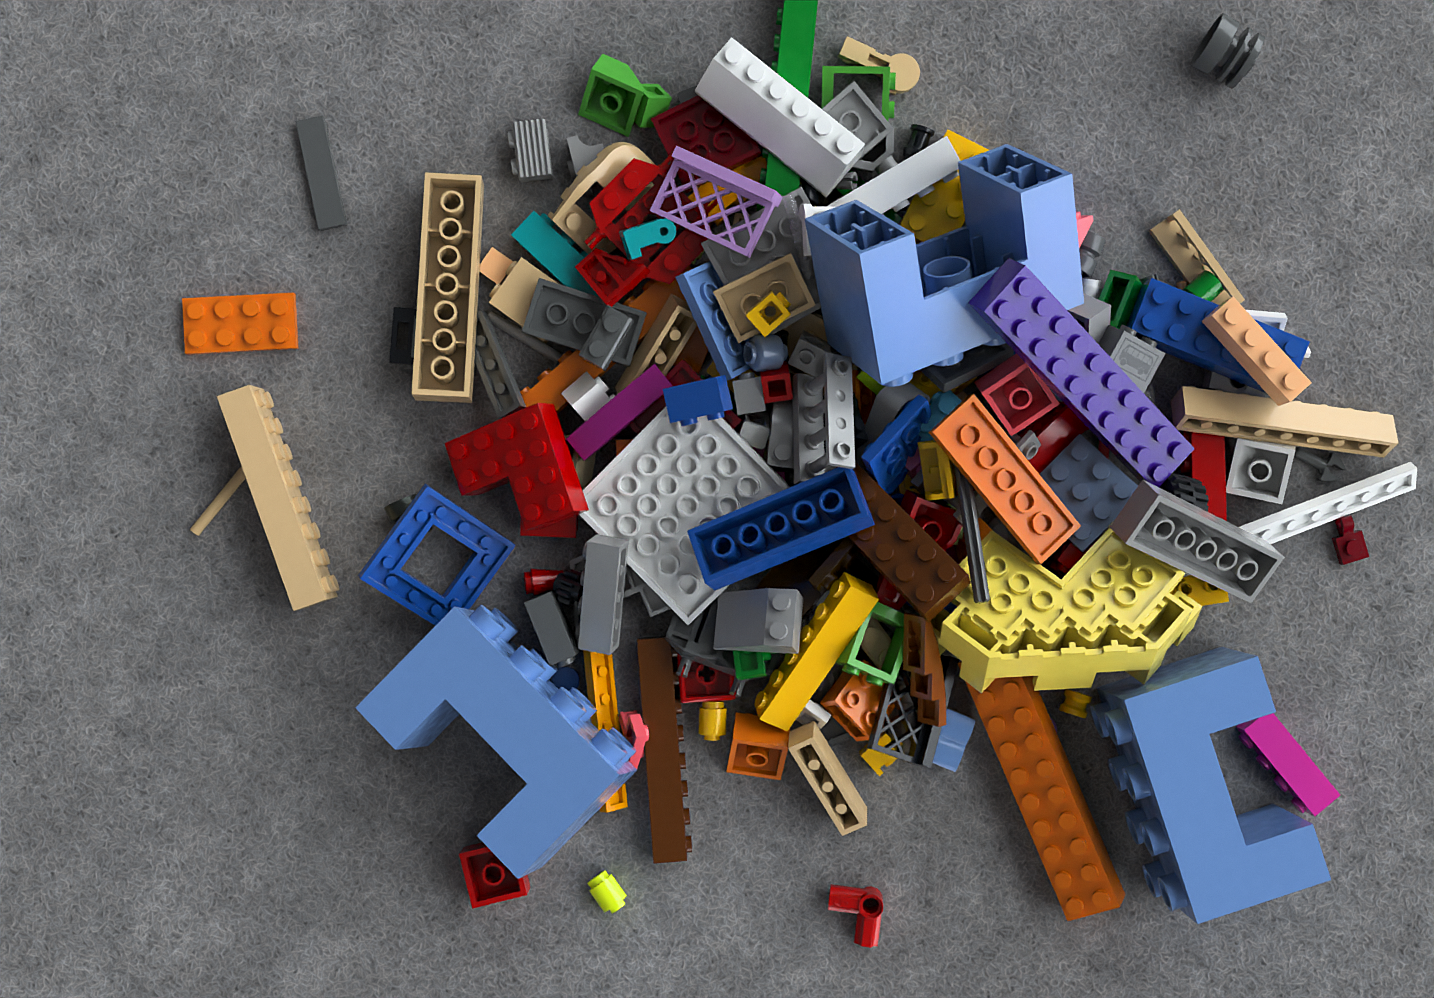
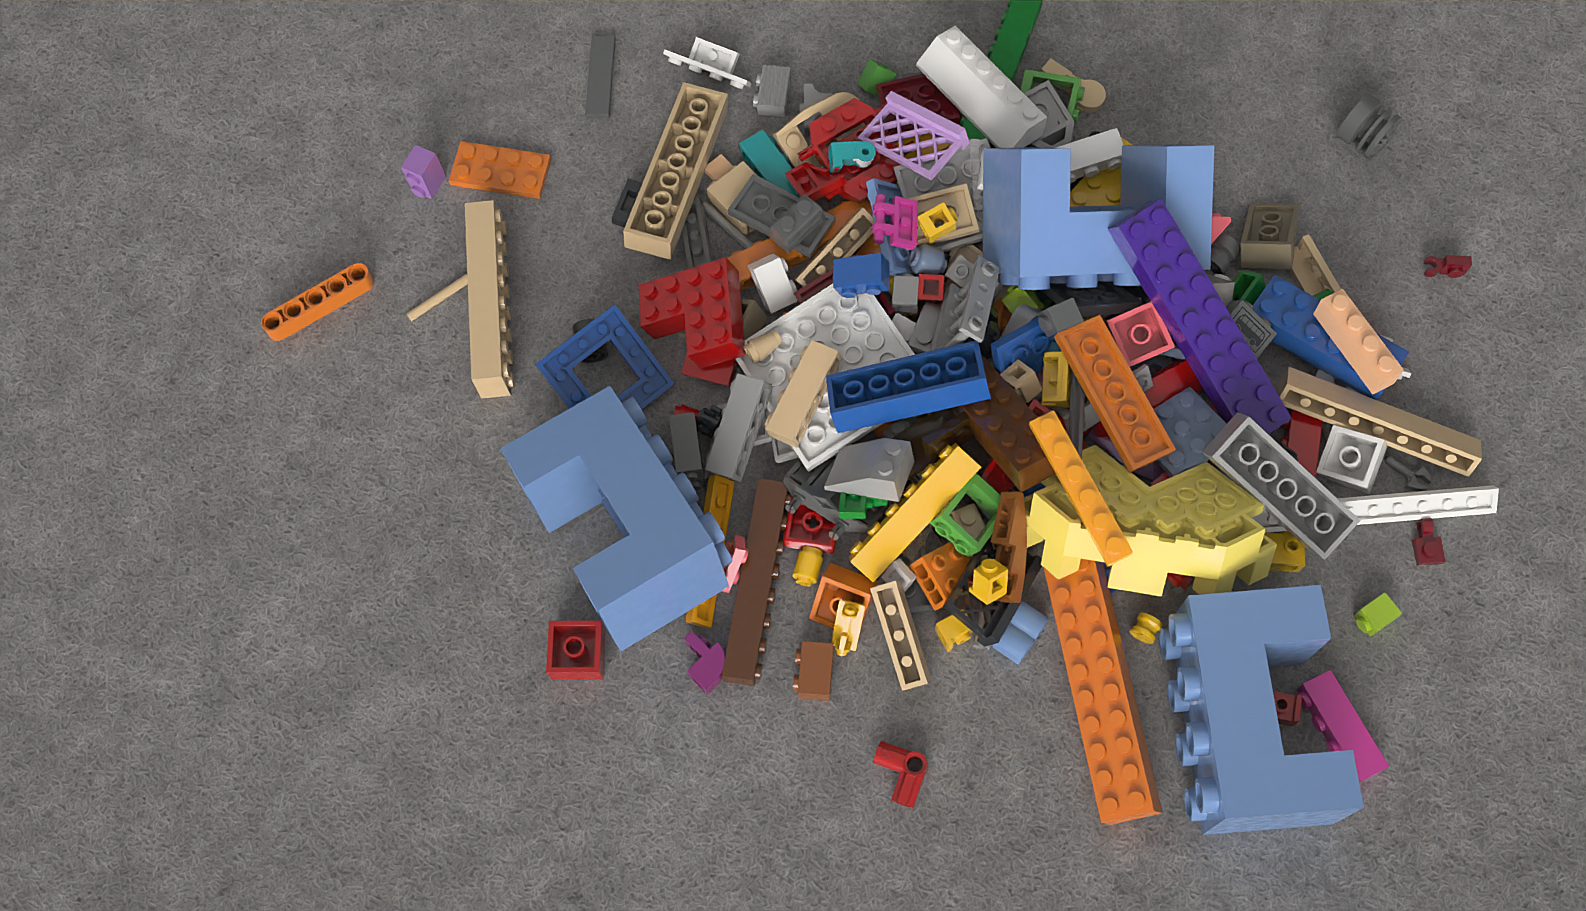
camera: 15 degrees right, 20 degrees down
magenta slope [566,364,673,461] -> none
bright green slope [578,54,645,137] -> none
neon yellow brick [587,870,627,914] -> none
none -> orange beam [261,263,374,341]
none -> medium lavender brick [401,145,446,199]
none -> white bracket [663,37,752,89]
none -> magenta brick [684,631,725,695]
none -> tan cone [743,330,782,363]
none -> tan brick [765,340,842,448]
none -> dark orange brick [793,641,834,701]
none -> yellow hinge [831,599,865,656]
none -> dark pink plate [872,194,918,250]
none -> yellow brick [969,559,1008,605]
none -> tan brick [1000,360,1043,403]
none -> light orange plate [1029,410,1133,567]
none -> dark grey brick [1037,298,1084,338]
none -> dark tan slope [1241,203,1300,270]
none -> red brick [1273,691,1303,726]
none -> lime brick [1354,593,1402,637]
none -> dark red plate [1423,255,1472,278]

